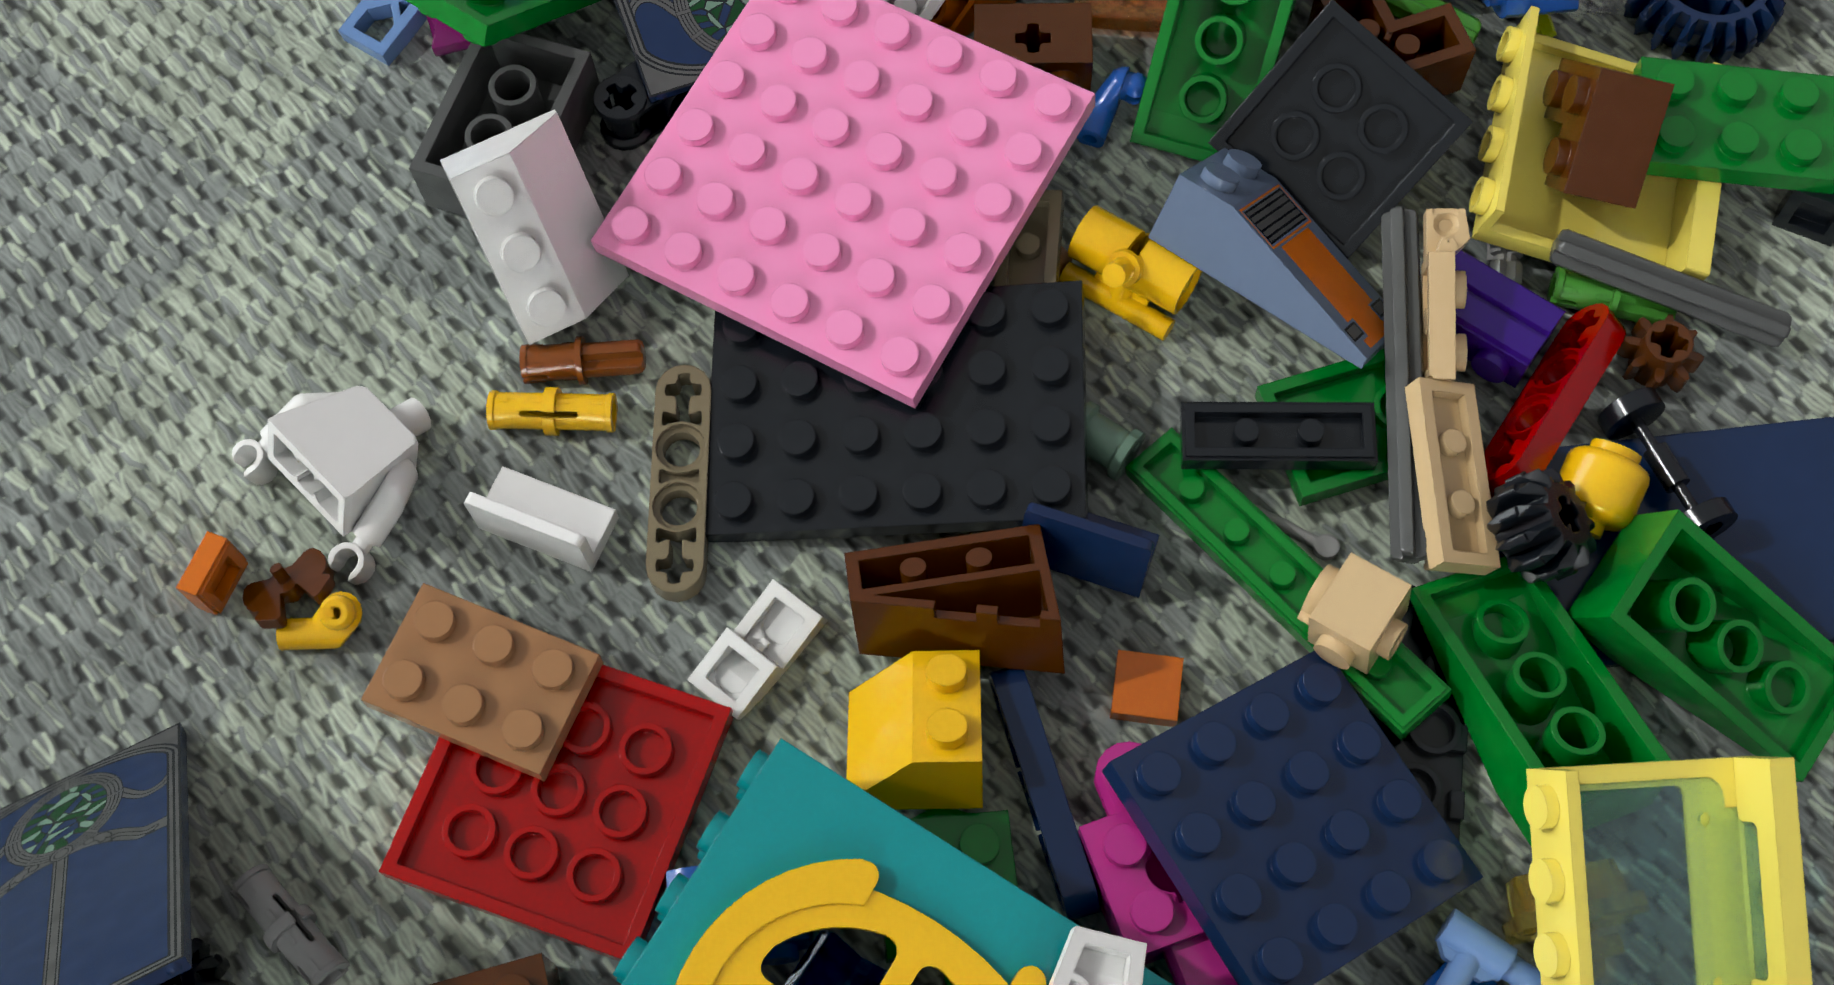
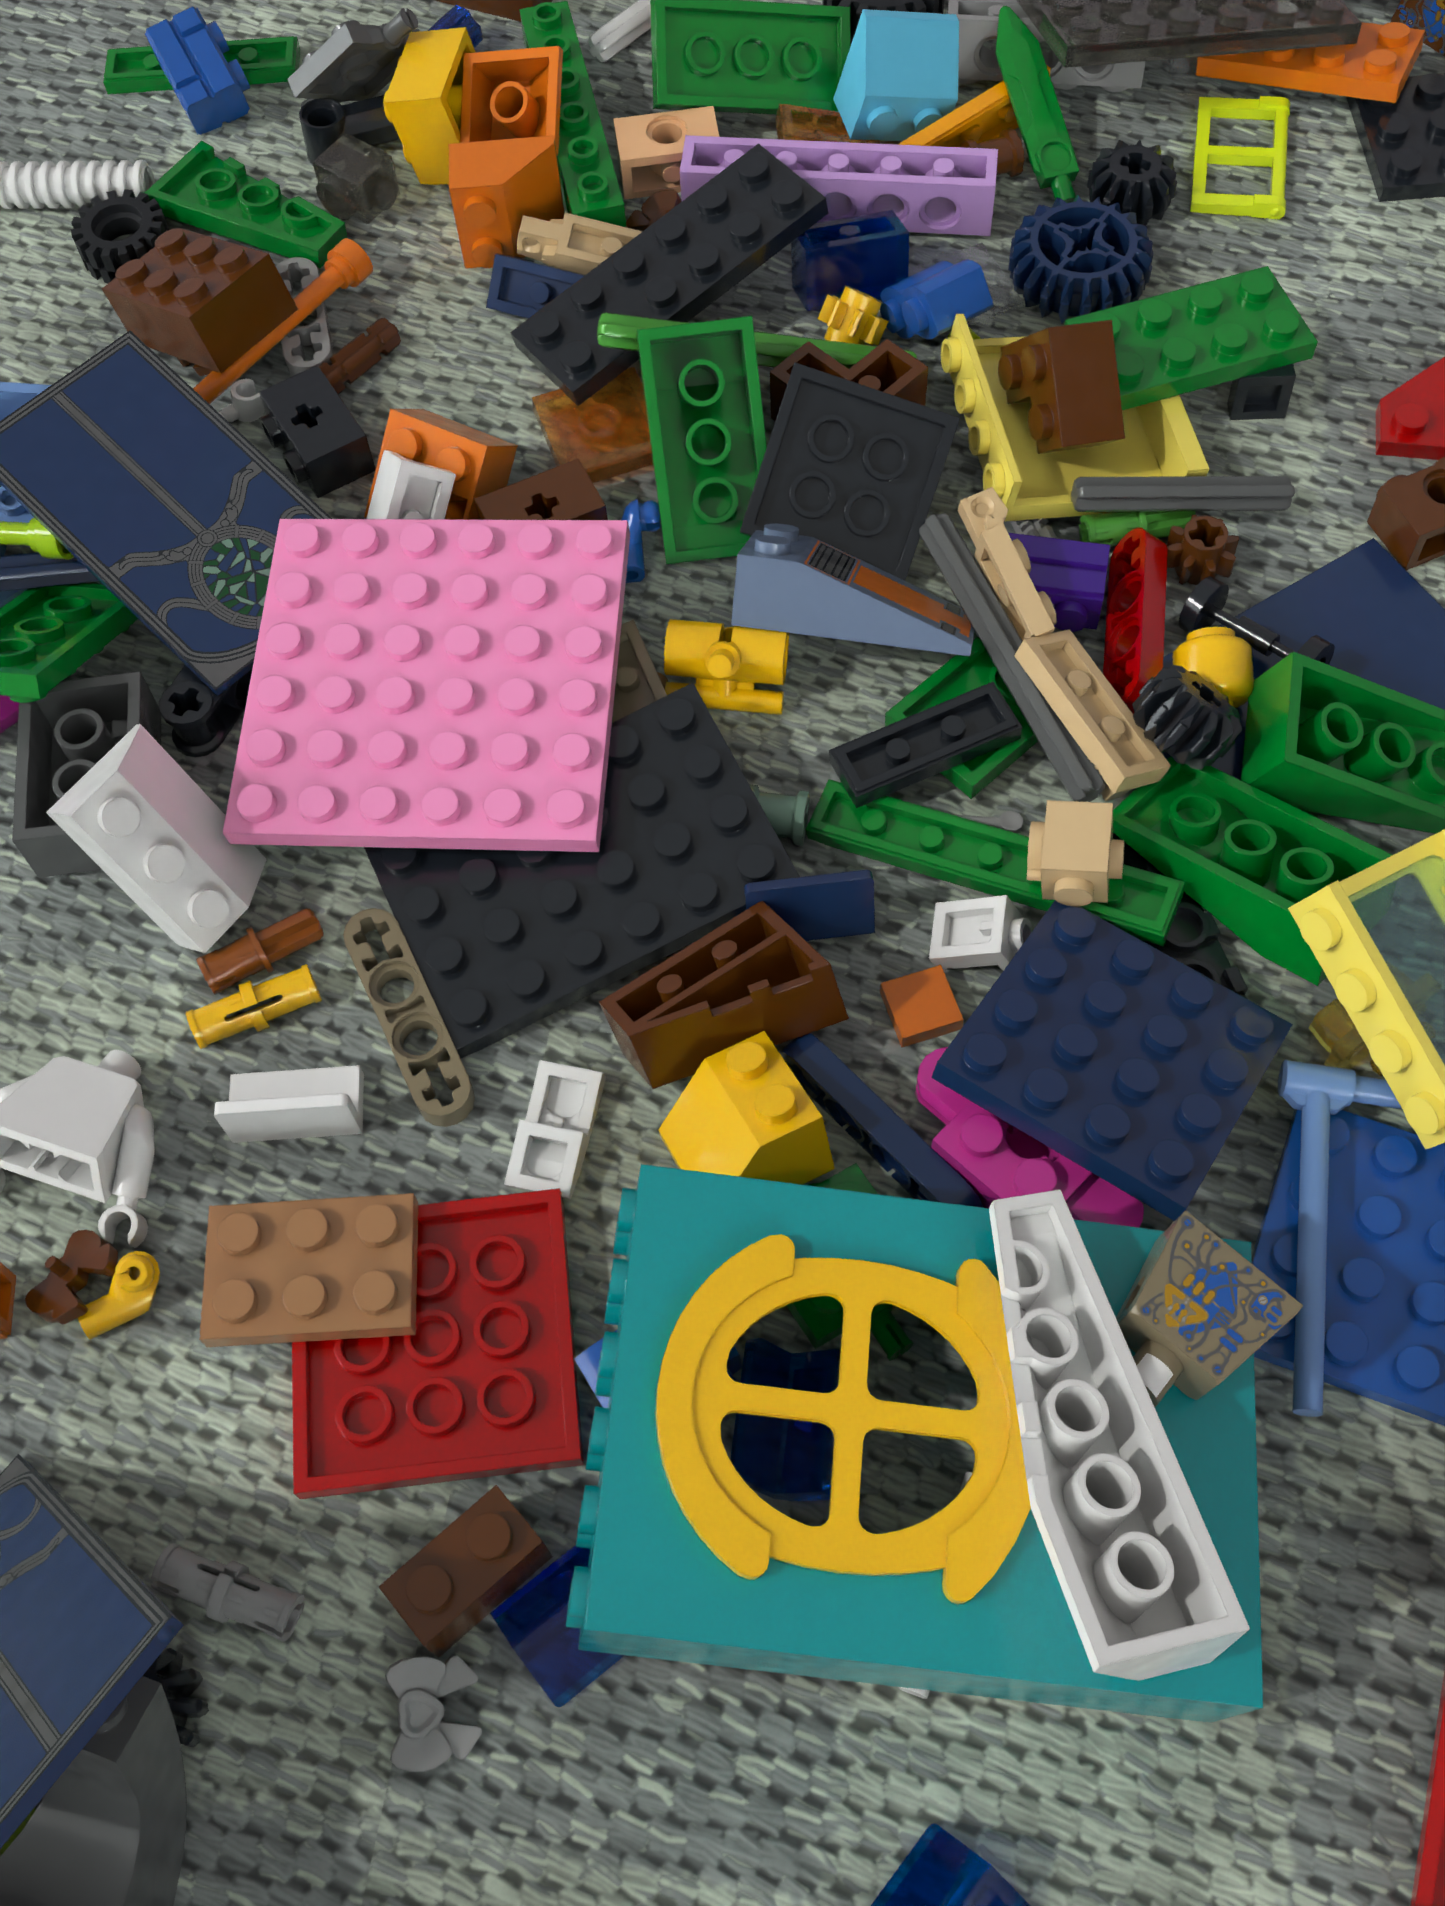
camera: 25 degrees left, 5 degrees down
none -> white bracket [929,895,1033,971]

